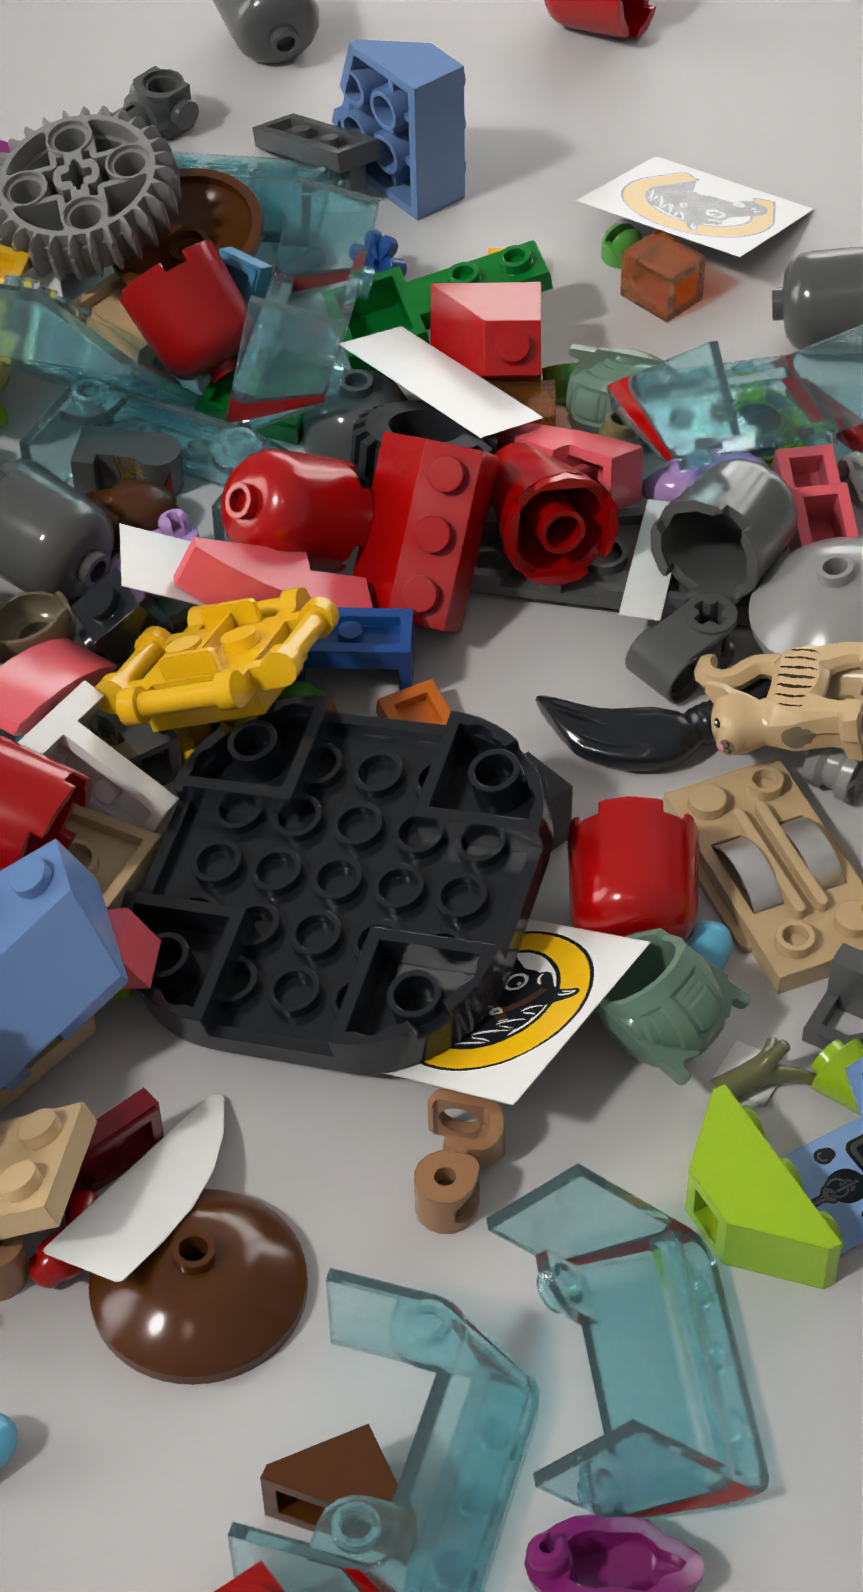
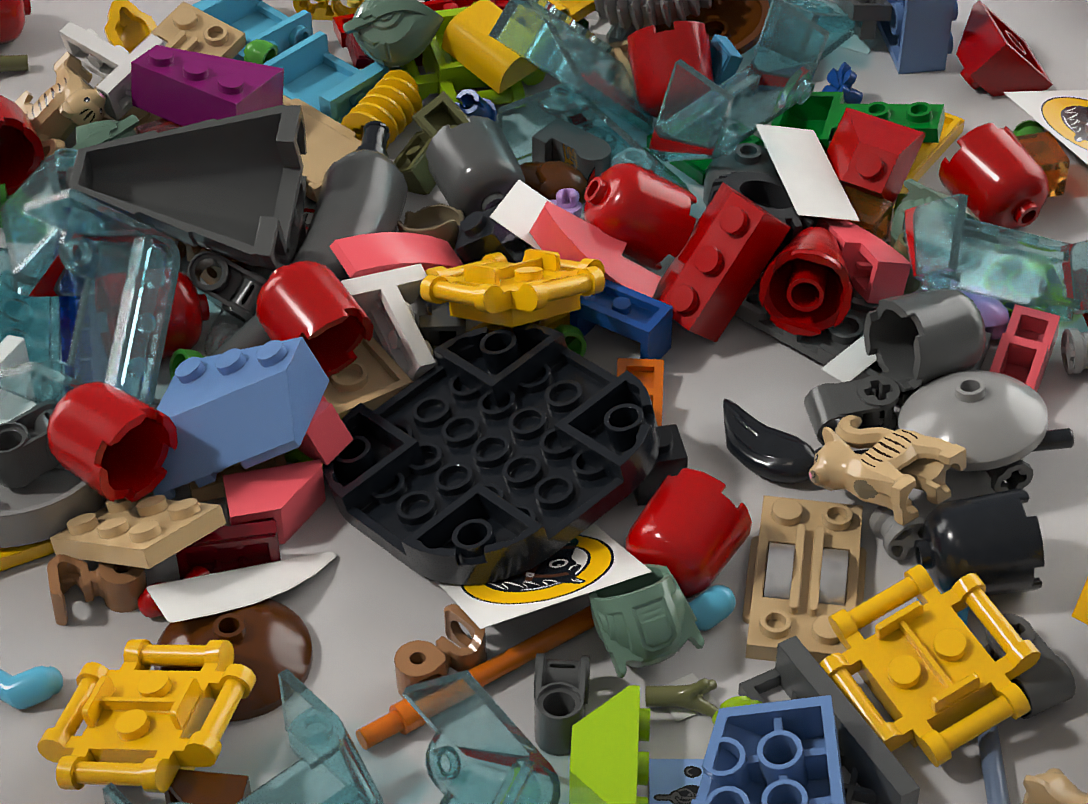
camera: 30 degrees right, 5 degrees down
none -> yellow brick [37,639,256,793]
none -> coral slope [222,459,326,544]
none -> orange bar [356,606,595,750]
none -> dark grey piece [534,653,590,756]
none -> red cylinder [938,123,1049,232]
none -> red slope [956,0,1053,97]

